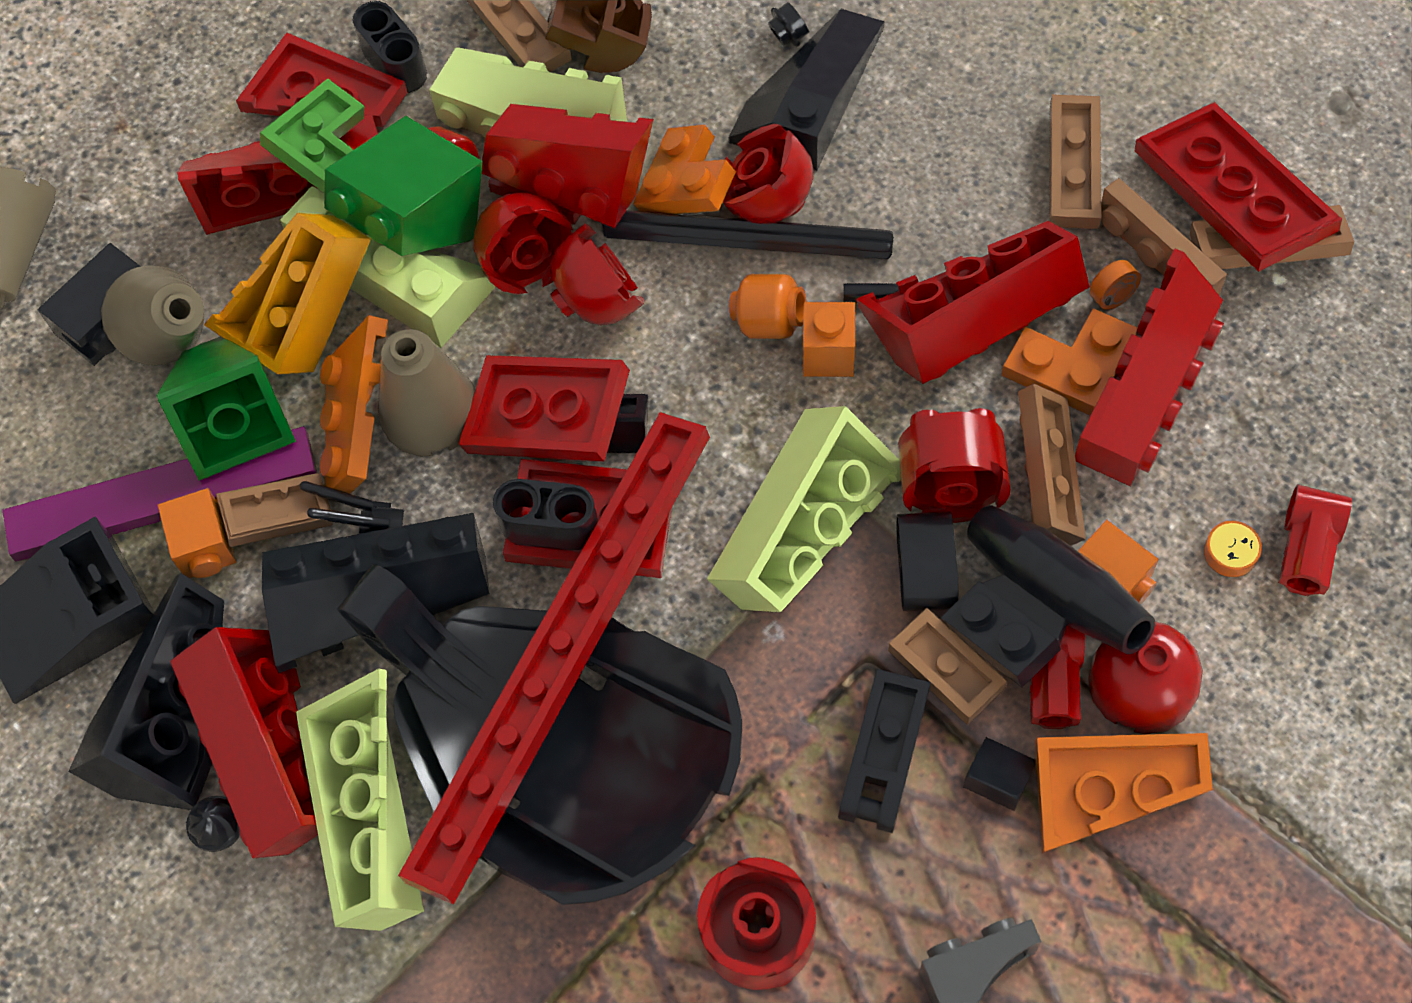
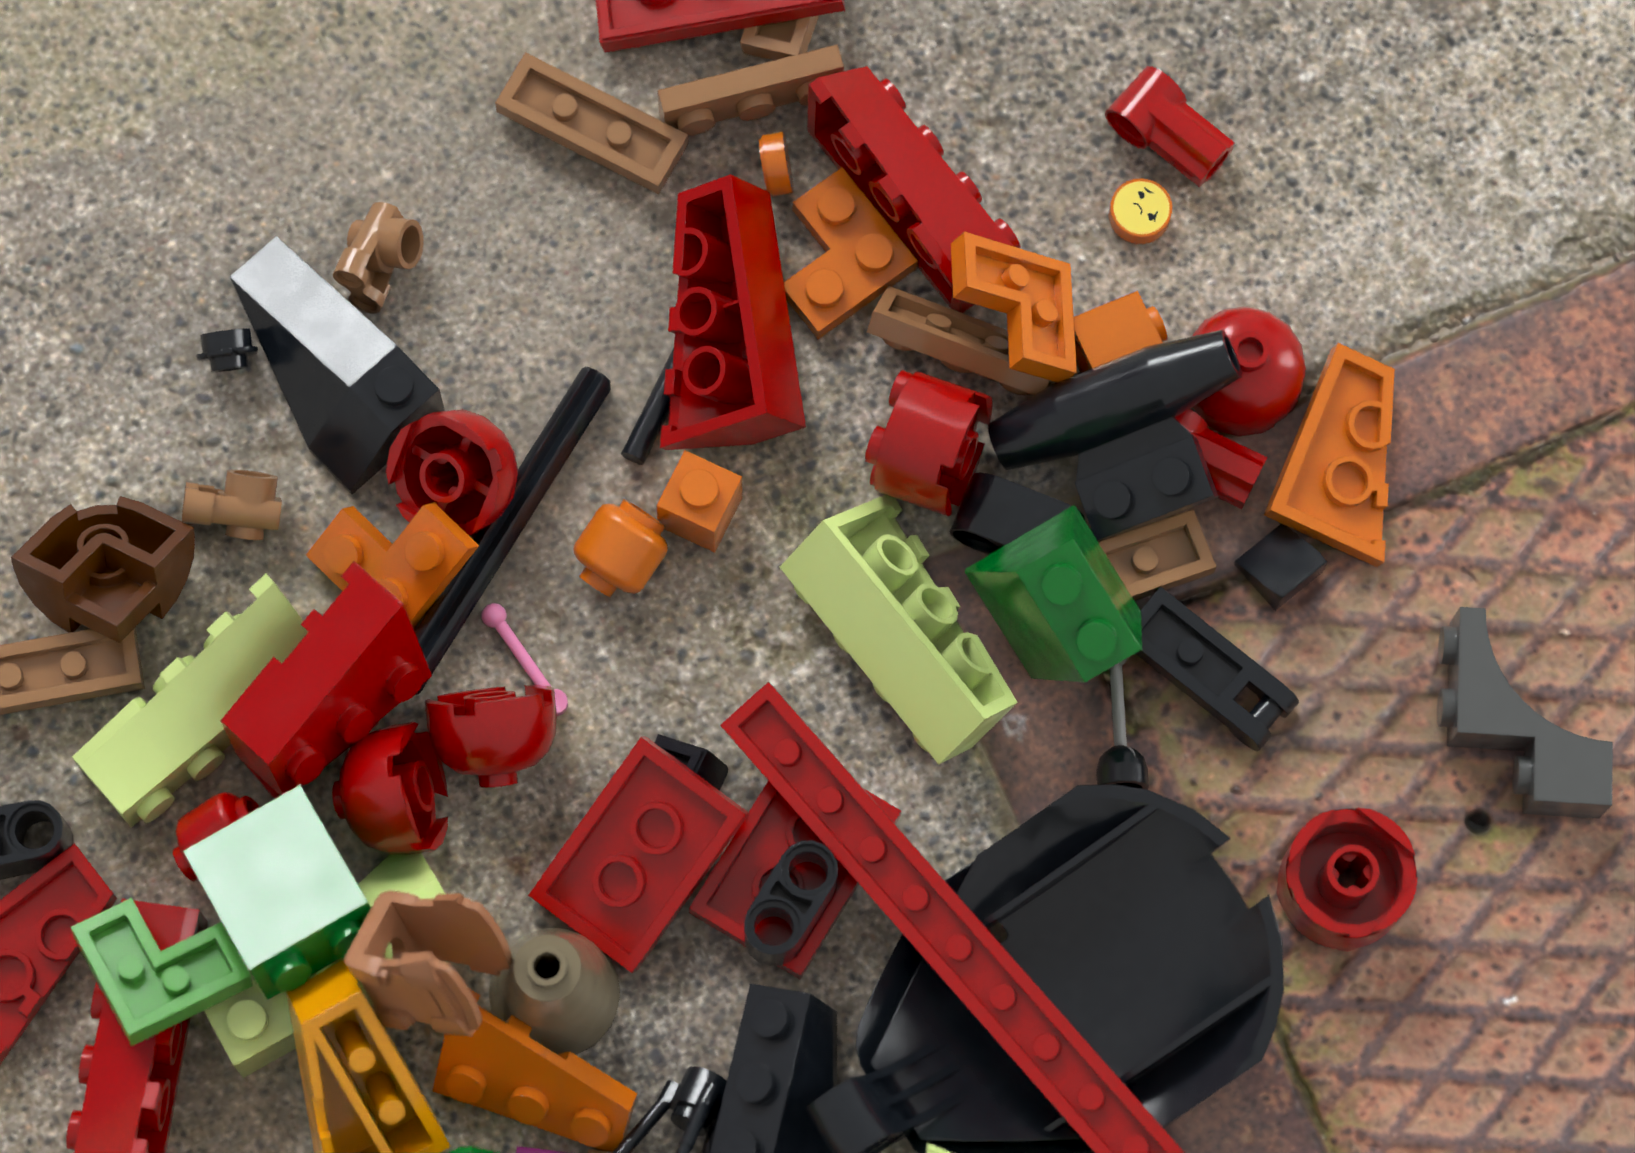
camera: 75 degrees left, 10 degrees up
none -> medium nougat plate [182,470,282,540]
none -> medium nougat plate [333,202,424,314]
none -> nougat piece [345,891,513,1037]
none -> bright pink hinge [481,603,568,716]
none -> orange plate [951,232,1077,383]
none -> green slope [965,504,1142,682]
none -> black hinge [1096,658,1149,790]

